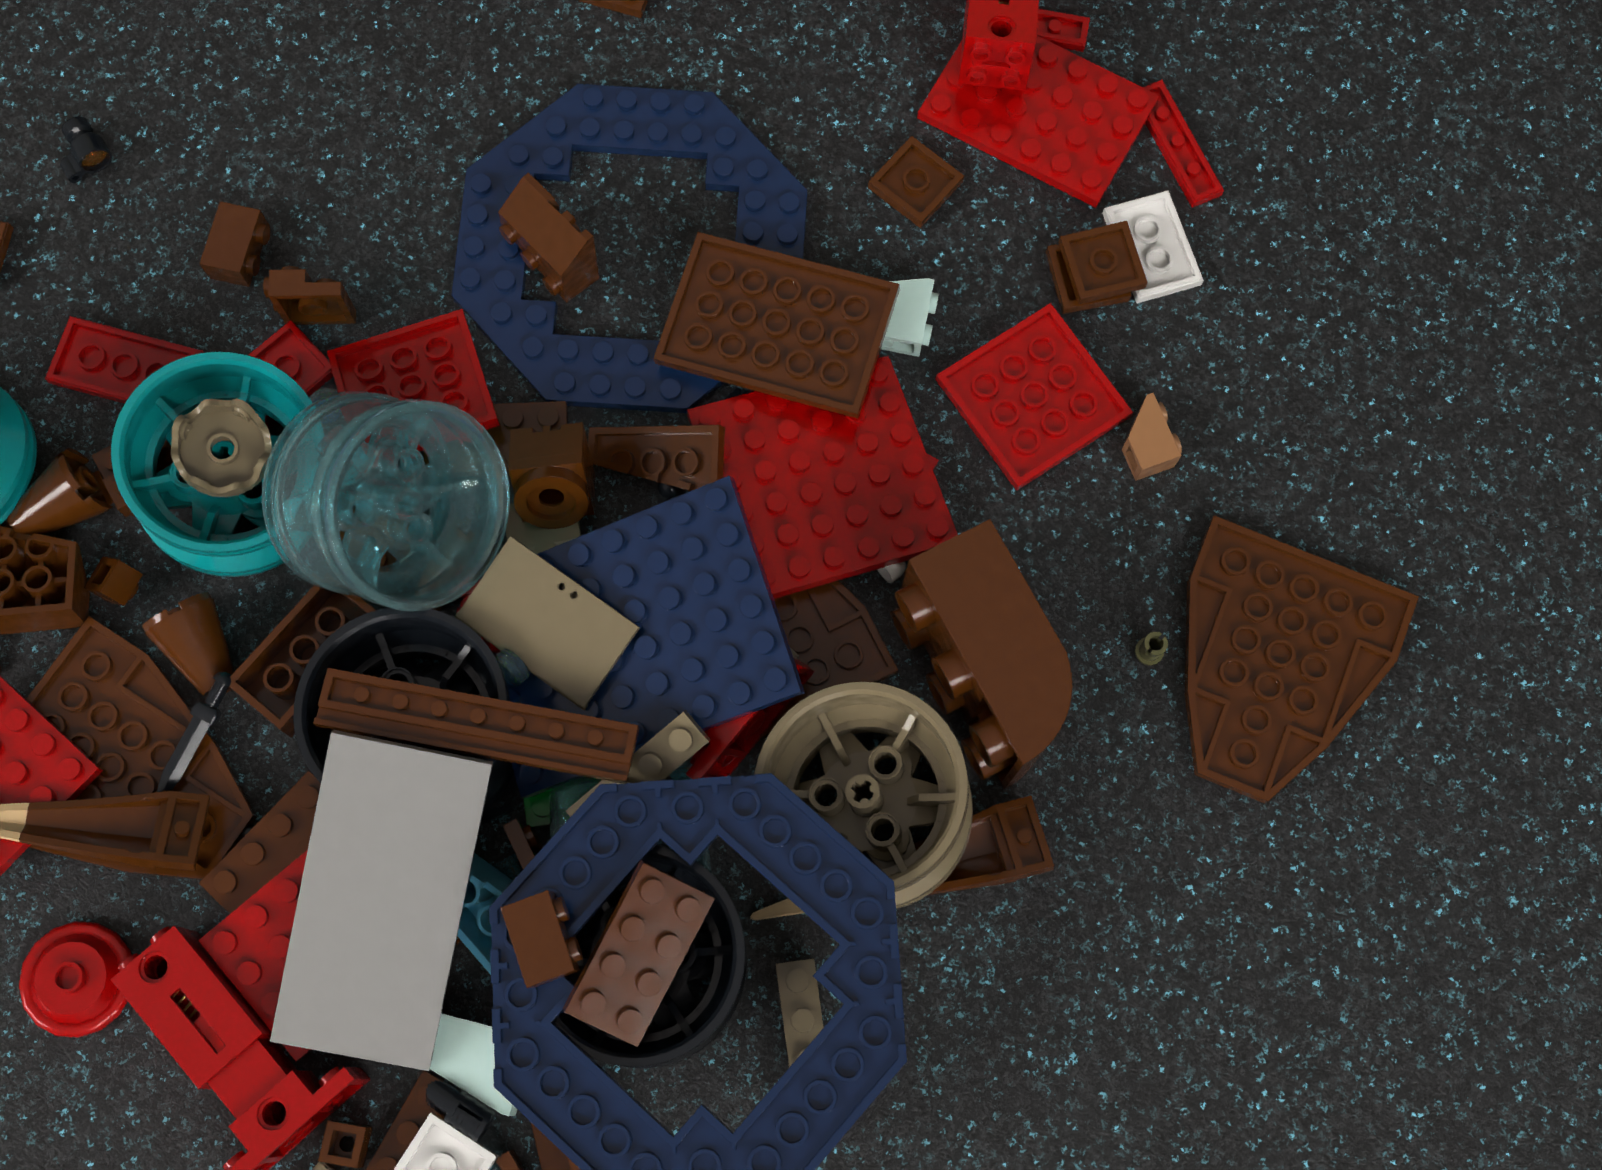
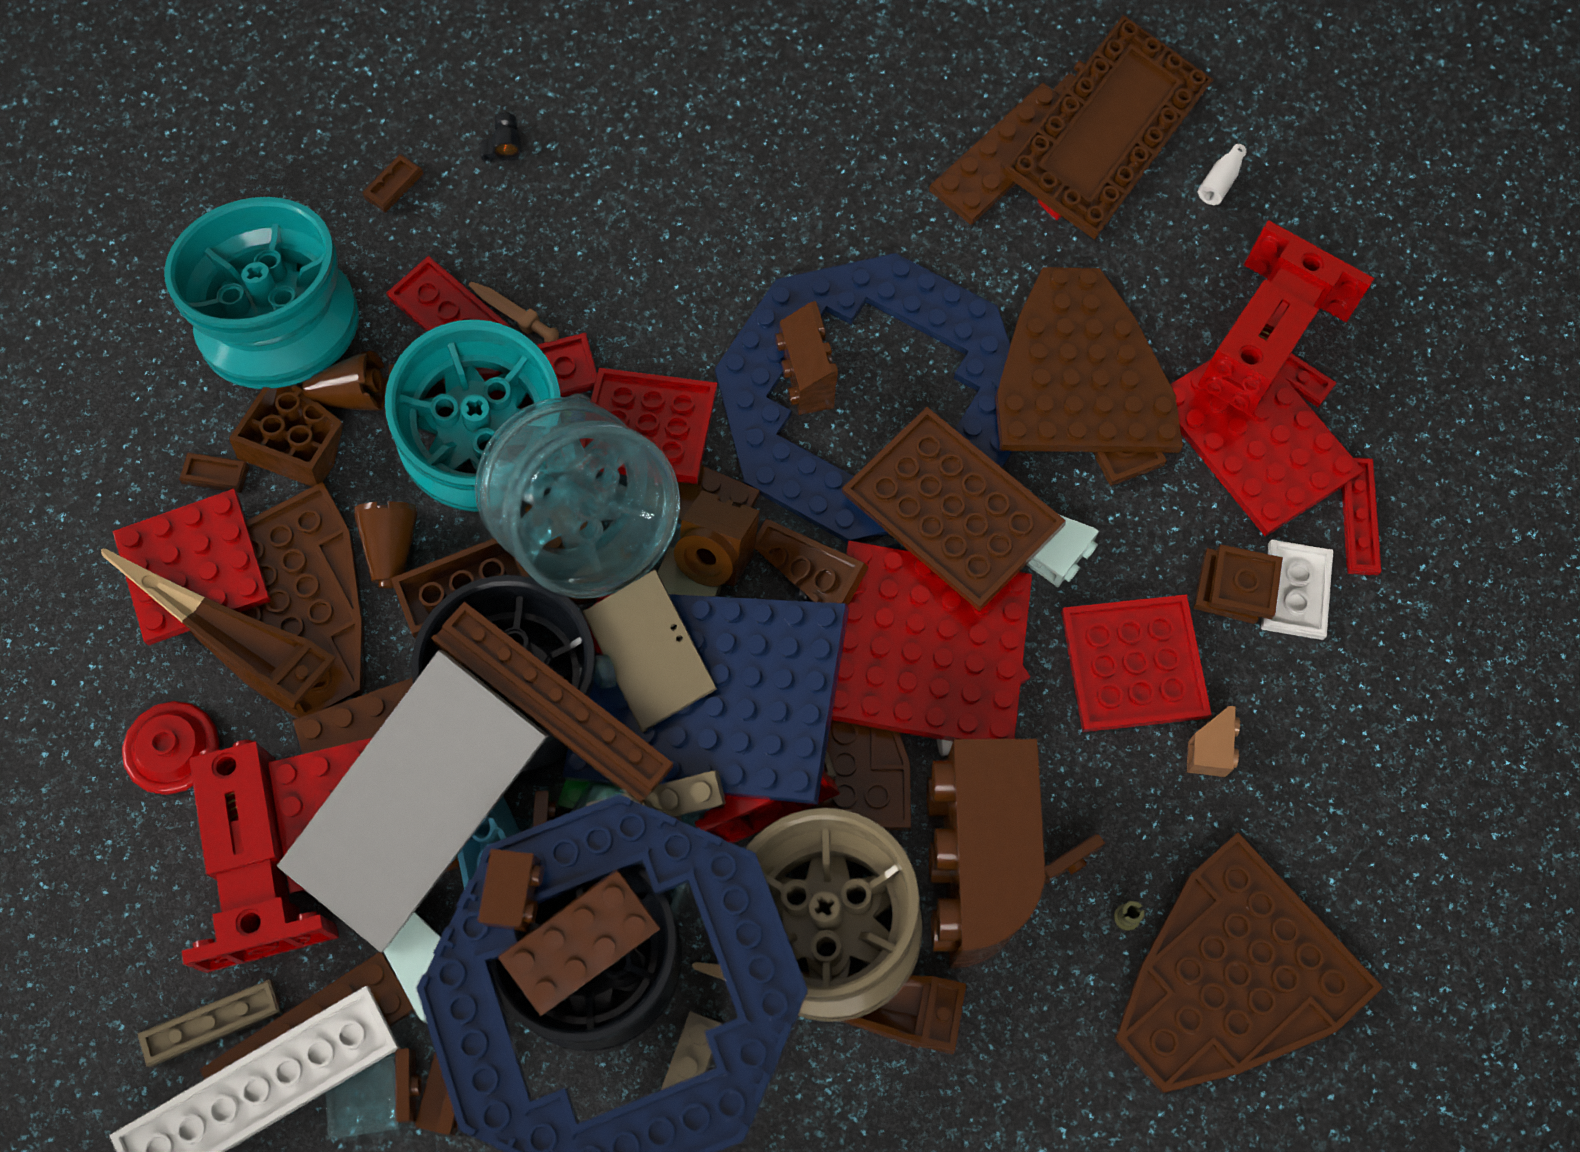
camera: 30 degrees right, 5 degrees down
reddish brown plate [84,556,143,606] -> none
black sword [157,671,231,792] -> none
dark tan plate [171,398,273,497] -> none
reddish brown brick [199,201,271,287] -> none
reddish brown plate [263,266,356,325] -> none
reddish brown plate [318,1120,373,1168] -> none
black hinge [426,1080,497,1143] -> none
none -> medium nougat sword [469,282,559,342]
none -> reddish brown piece [995,267,1183,453]
none -> reddish brown plate [1044,833,1105,884]

